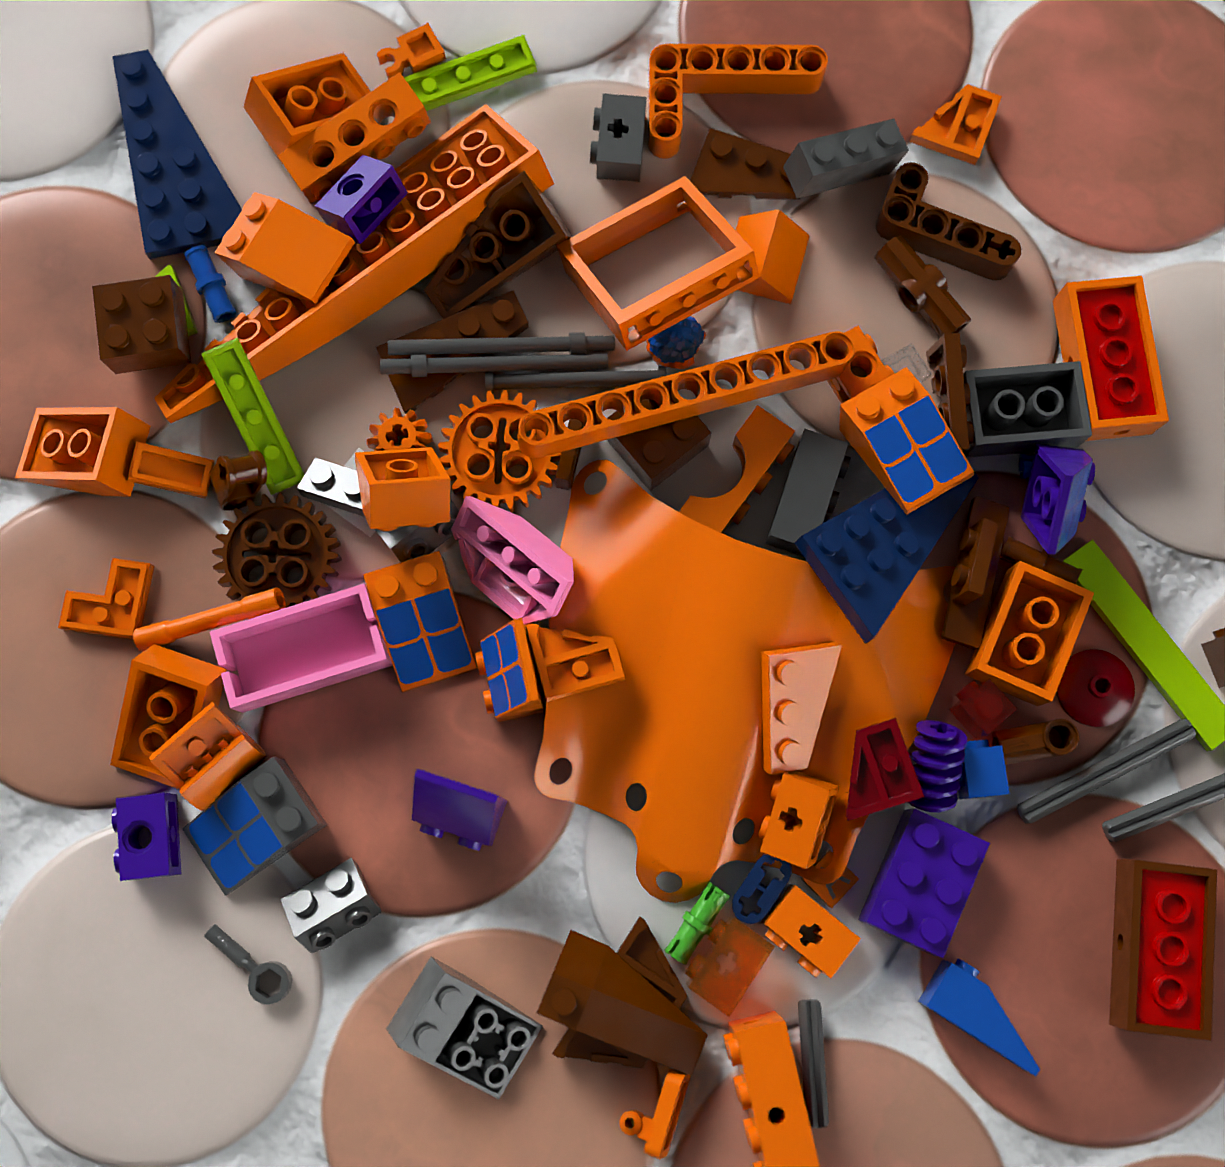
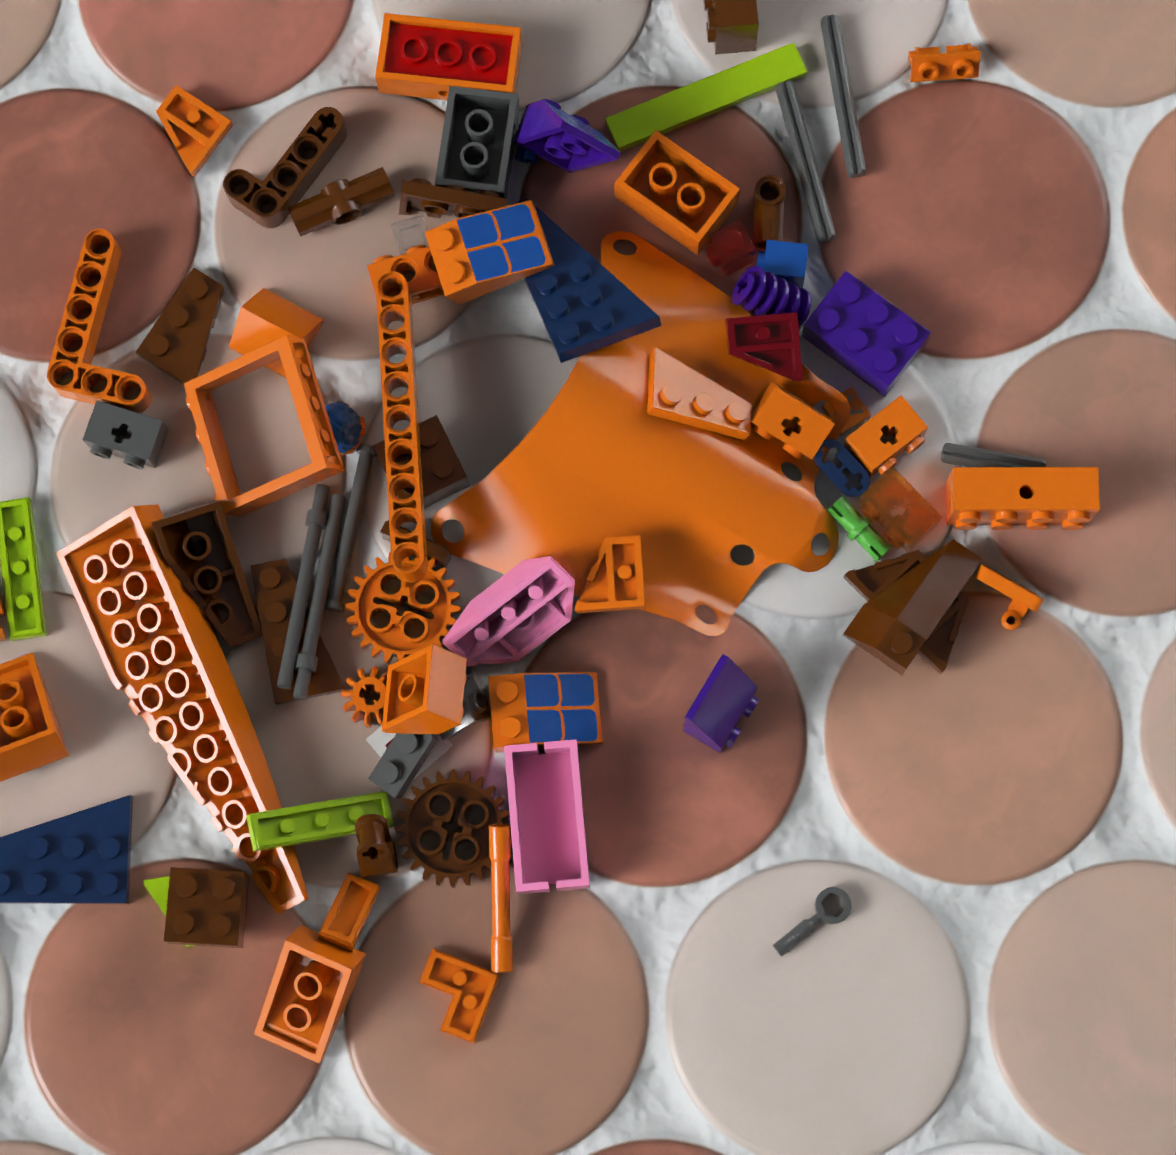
camera: 70 degrees left, 0 degrees up
orange slope [110,644,227,789] -> none
dark purple brick [111,793,182,881] -> none
orange brick [149,701,266,811] -> none
slope [182,757,328,896] -> none
blue pin [184,245,237,323] -> none
orange slope [215,192,355,304] -> none
orange brick [277,72,431,204] -> none
dark grey bracket [280,857,382,953] -> none
dark purple brick [315,155,408,245] -> none
dark grey slope [386,957,543,1099] -> none
slope [475,618,544,722] -> none
orange arch [679,405,795,536] -> none
dark grey brick [765,428,851,556] -> none
dark grey brick [783,118,909,199] -> none
blue slope [918,958,1040,1076] -> none
reddish brown bracket [941,496,1010,650] -> none
reddish brown pin [999,536,1083,584] -> none
dark red dish [1056,649,1135,727] -> none
brick [1109,859,1217,1041] -> none

